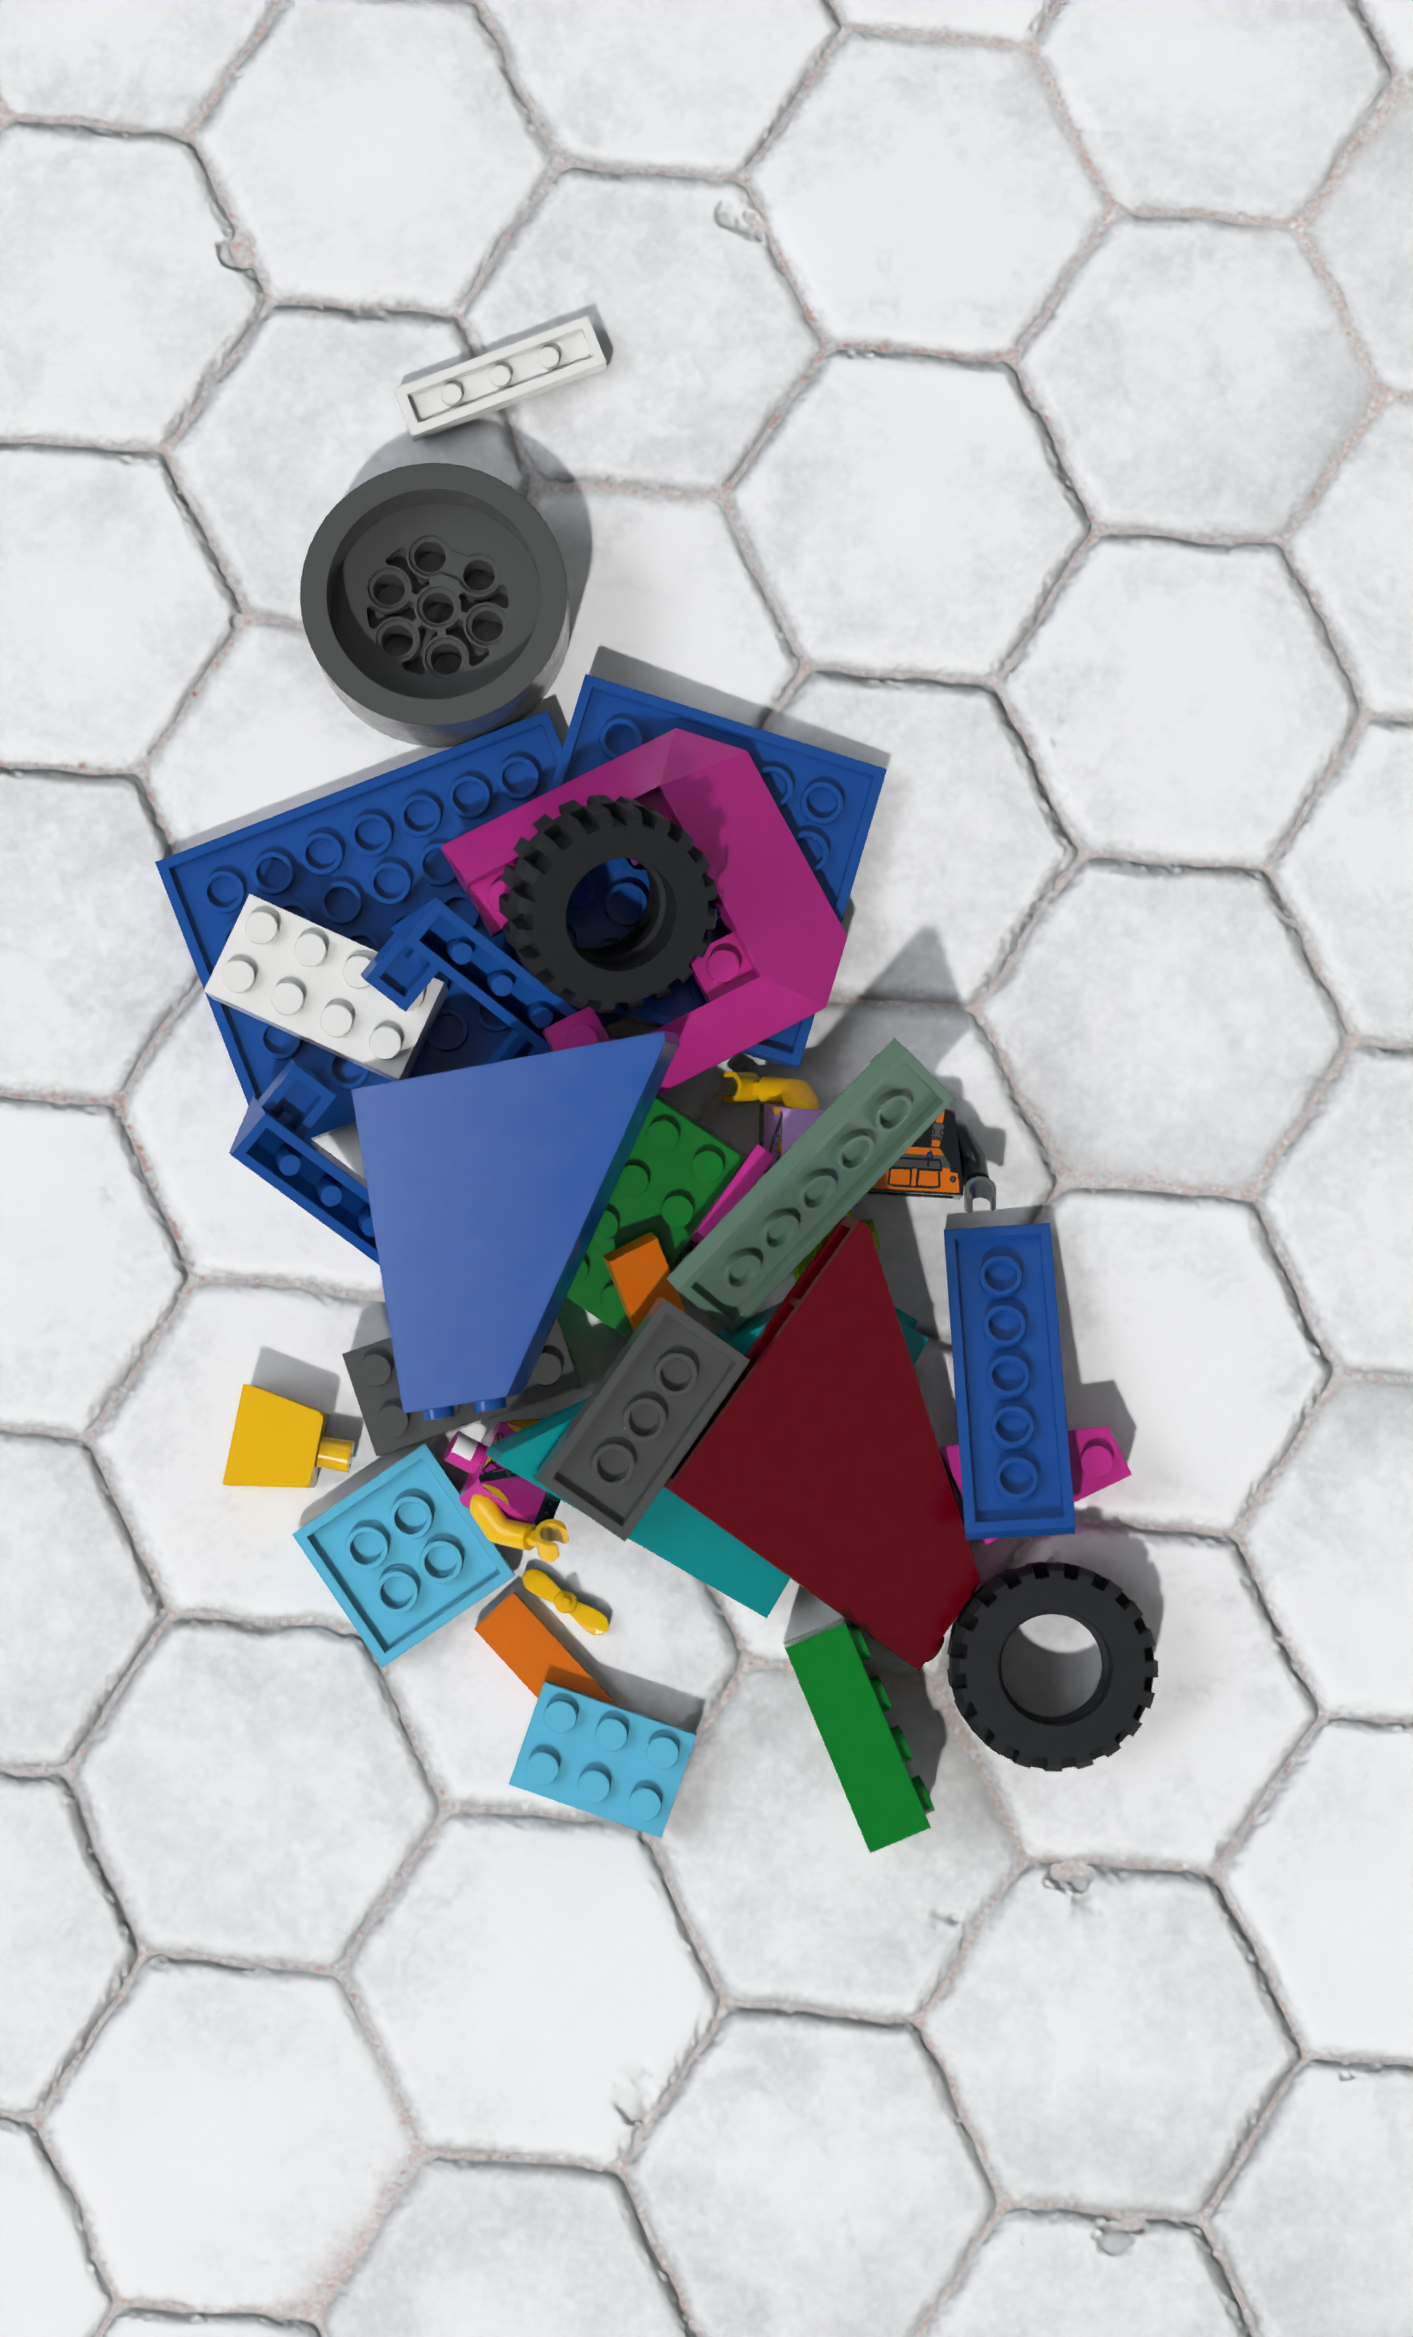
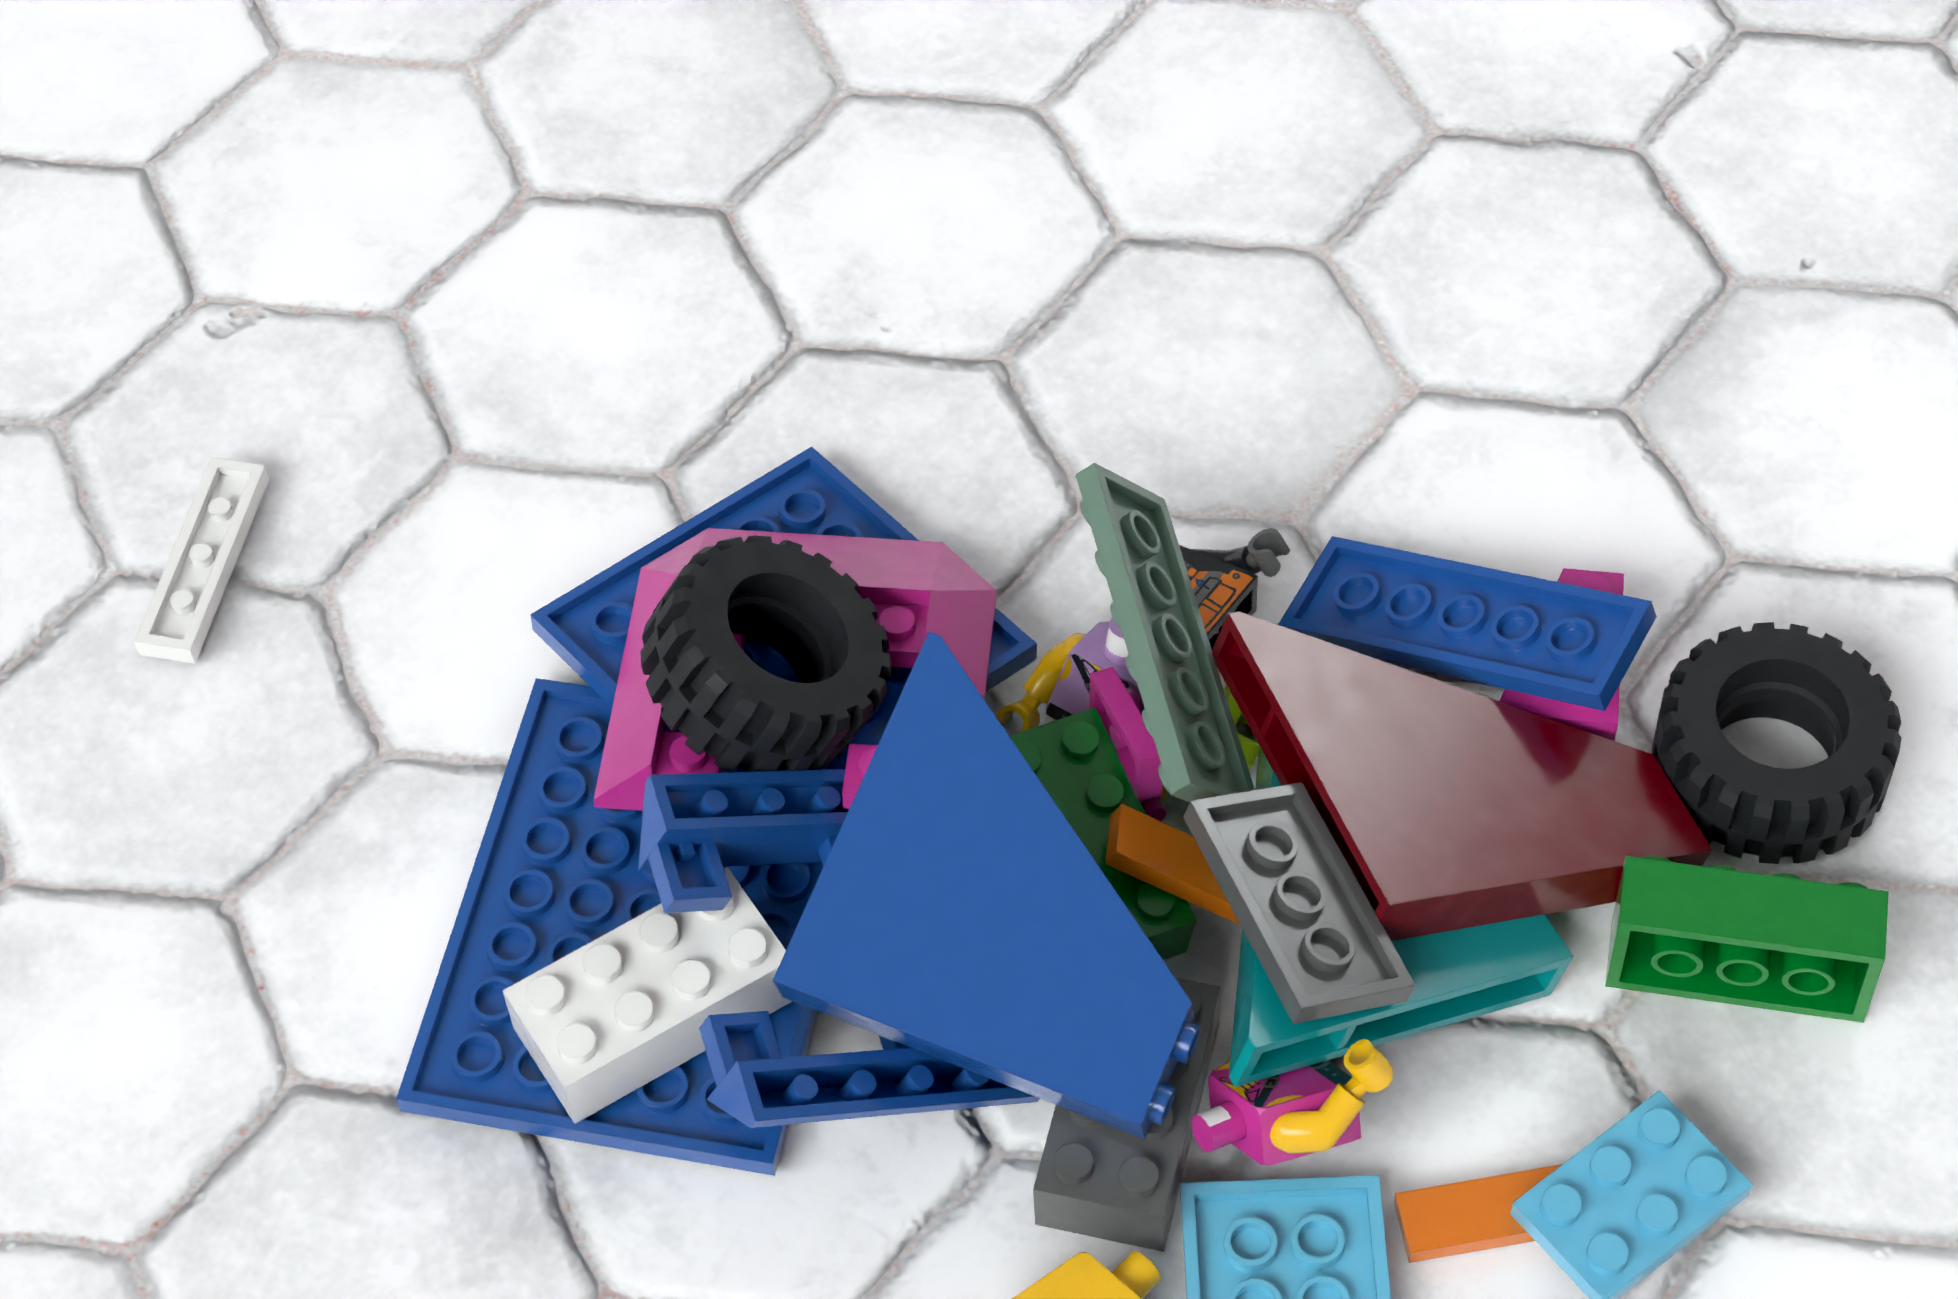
camera: 55 degrees left, 30 degrees down
dark grey wheel [300,463,571,747] -> none
yellow piece [522,1569,609,1635] -> none

